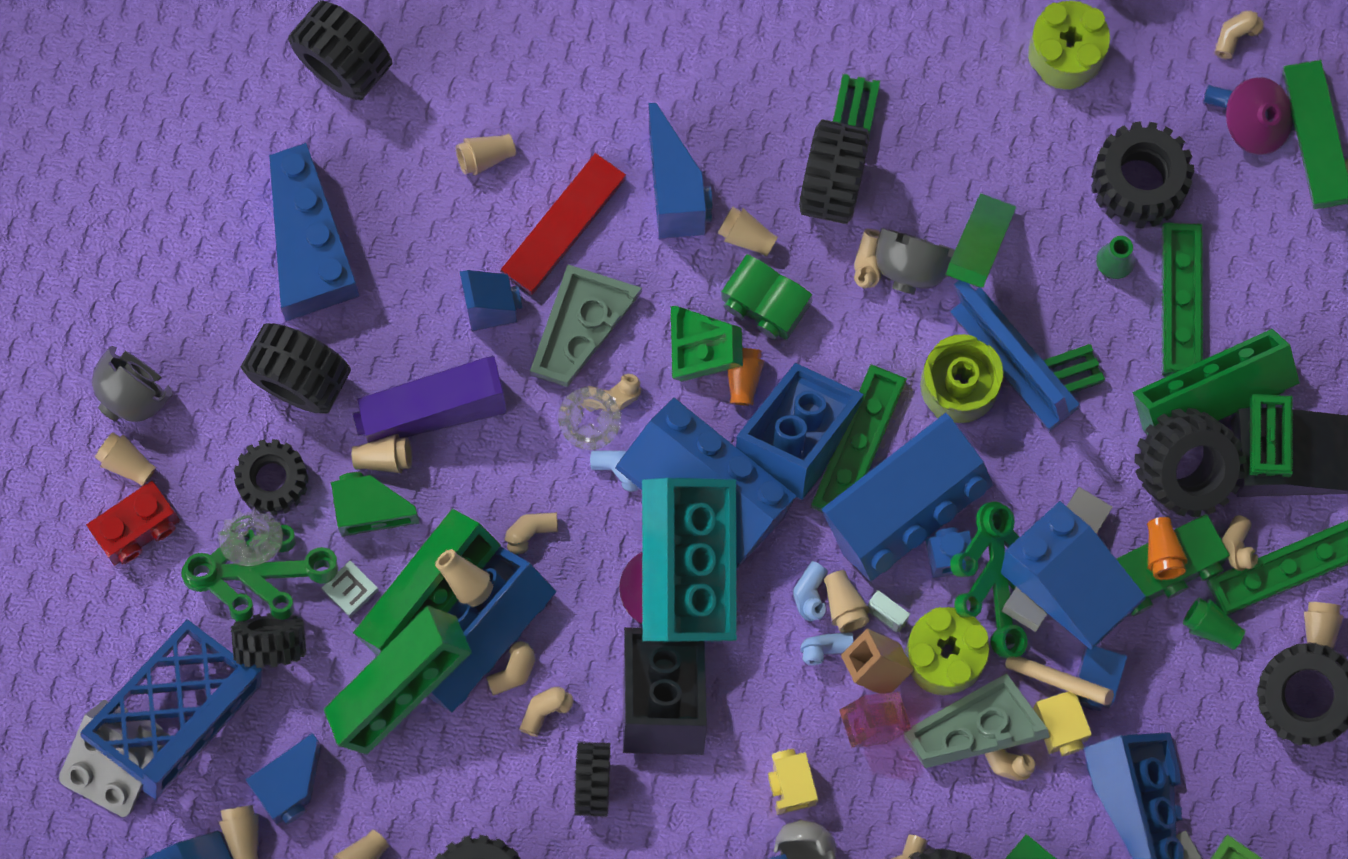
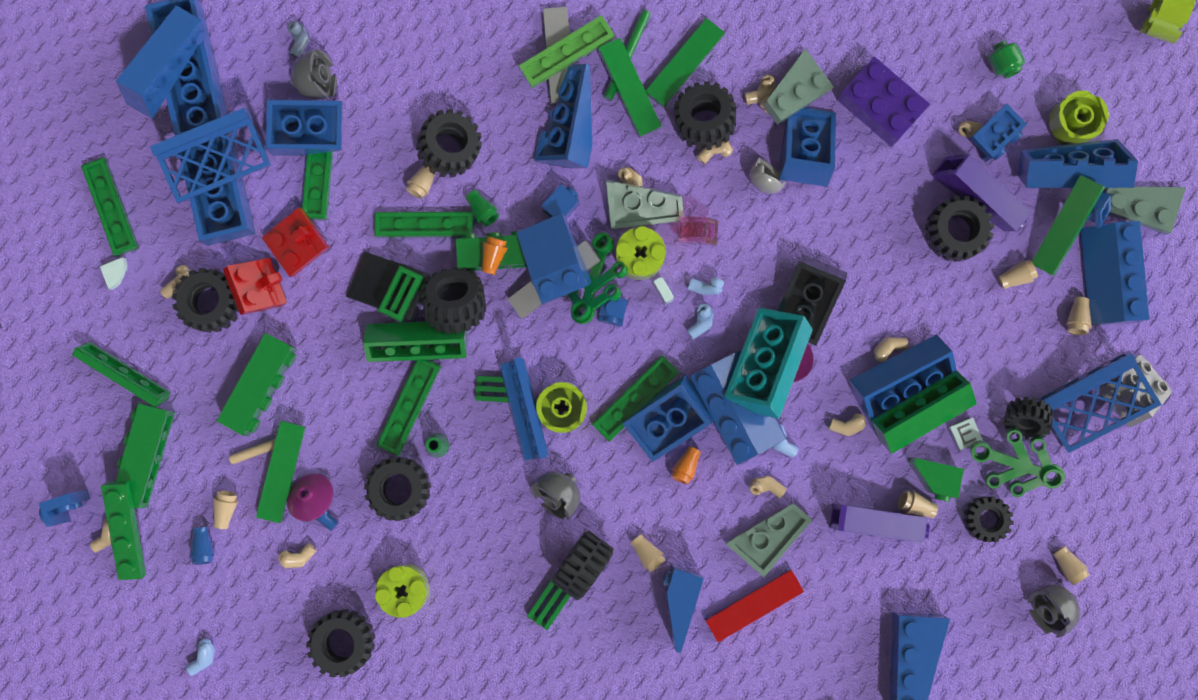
camera: 155 degrees left, 10 degrees up
red bracket [86,480,180,566] -> none
clear gear [218,507,283,566] -> none
black tyre [241,323,351,414] -> none
blue slope [246,733,321,825] -> none
green brick [324,606,472,755] -> none
tan cone [436,549,493,607] -> none
tan cone [456,134,516,176] -> none
blue slope [460,270,523,331] -> none
tan arm [519,687,573,737] -> none
clear gear [558,386,622,450] -> none
black tyre [574,742,611,817] -> none
green wing [670,305,743,382] -> none
green brick [721,254,813,340] -> none
light yellow brick [768,749,818,815] -> none
blue slope [821,413,994,582] -> none
tan cone [824,570,870,633] -> none
medium nougat brick [841,628,914,697] -> none
tan arm [854,229,881,288] -> none
green tile [946,193,1017,288] -> none
tan bar [1005,656,1114,706] -> none
light yellow brick [1033,691,1092,756] -> none
tan arm [1222,515,1258,571] -> none

